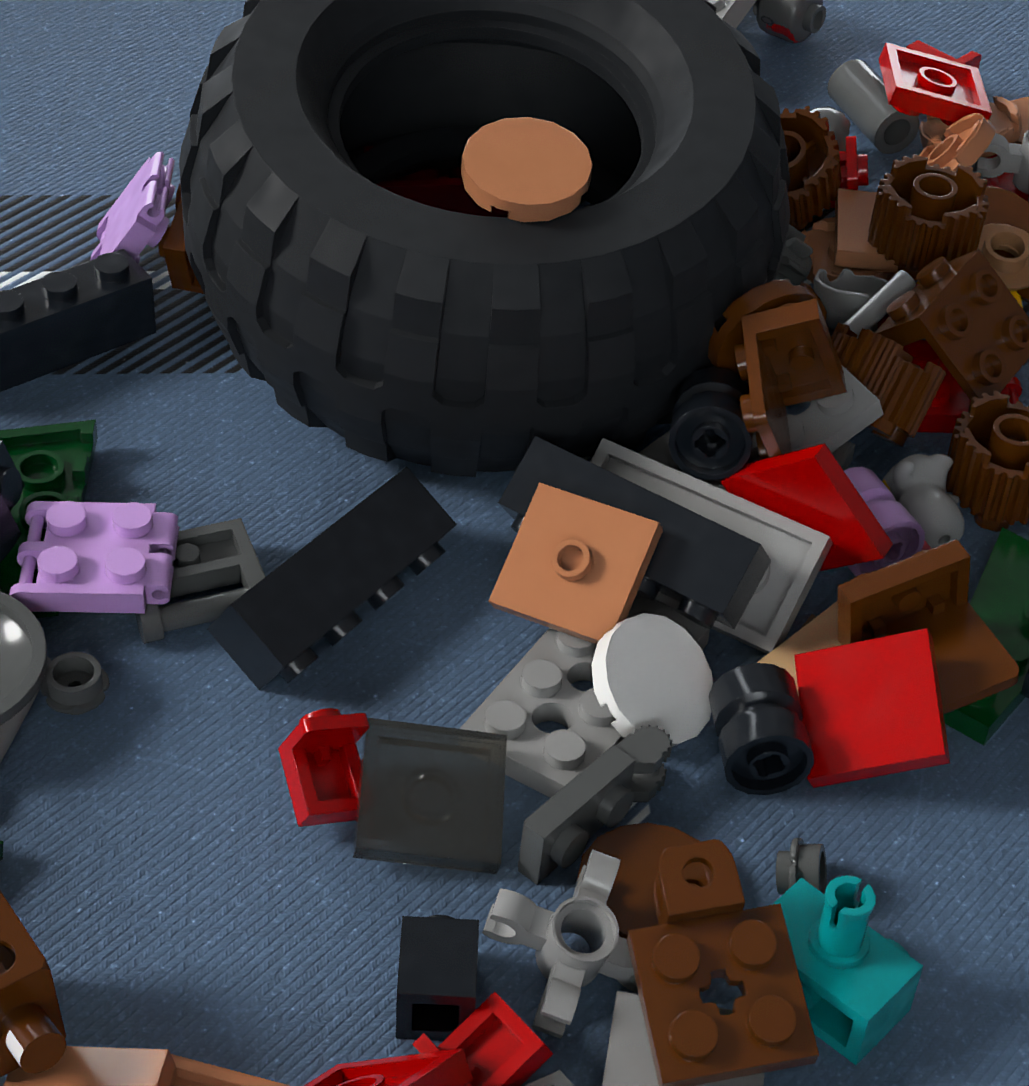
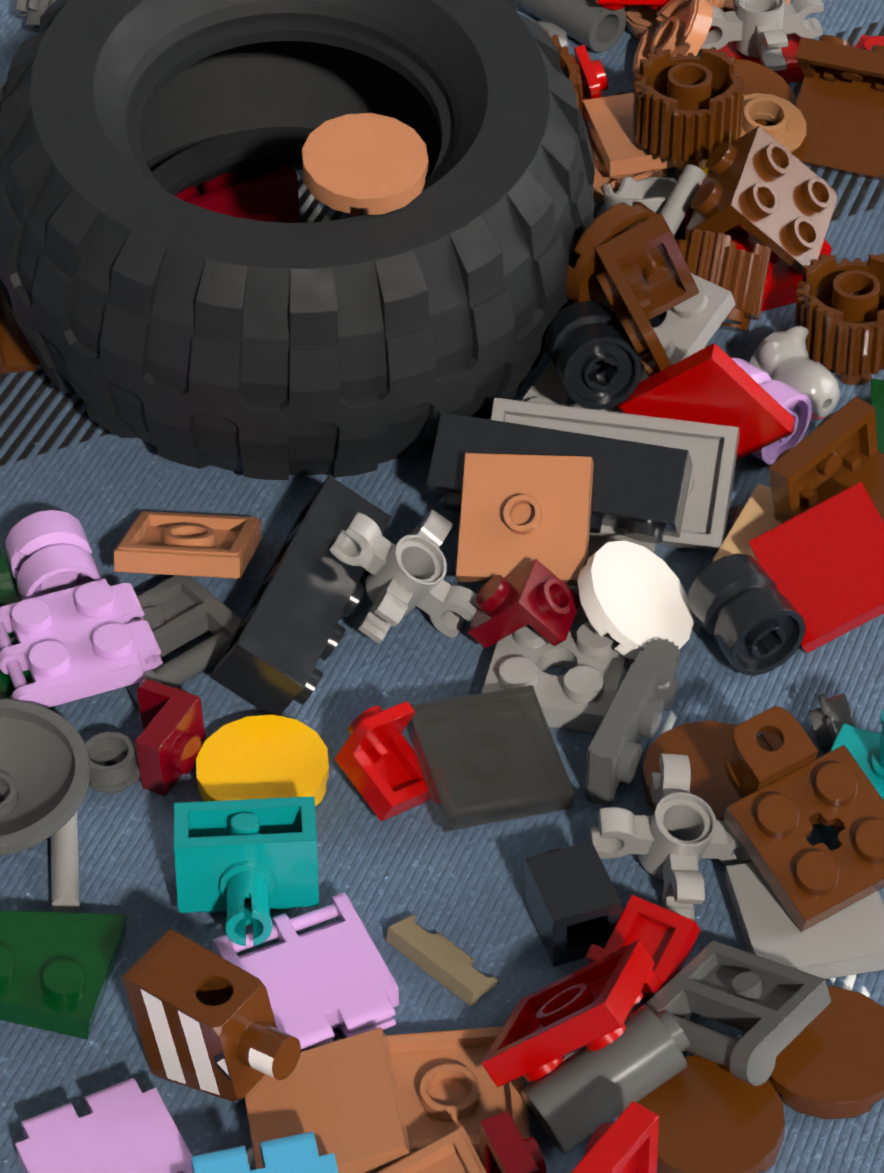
camera: 15 degrees left, 0 degrees up
none -> lavender wheel [5,510,102,601]
none -> nougat plate [114,511,261,579]
none -> dark red bracket [135,679,206,796]
none -> teal brick [174,796,319,946]
none -> yellow tile [196,714,330,807]
none -> lavender plate [211,892,399,1052]
none -> light grey pin [330,509,478,644]
none -> dark tan piece [386,915,498,1007]
none -> dark red bracket [467,559,580,649]

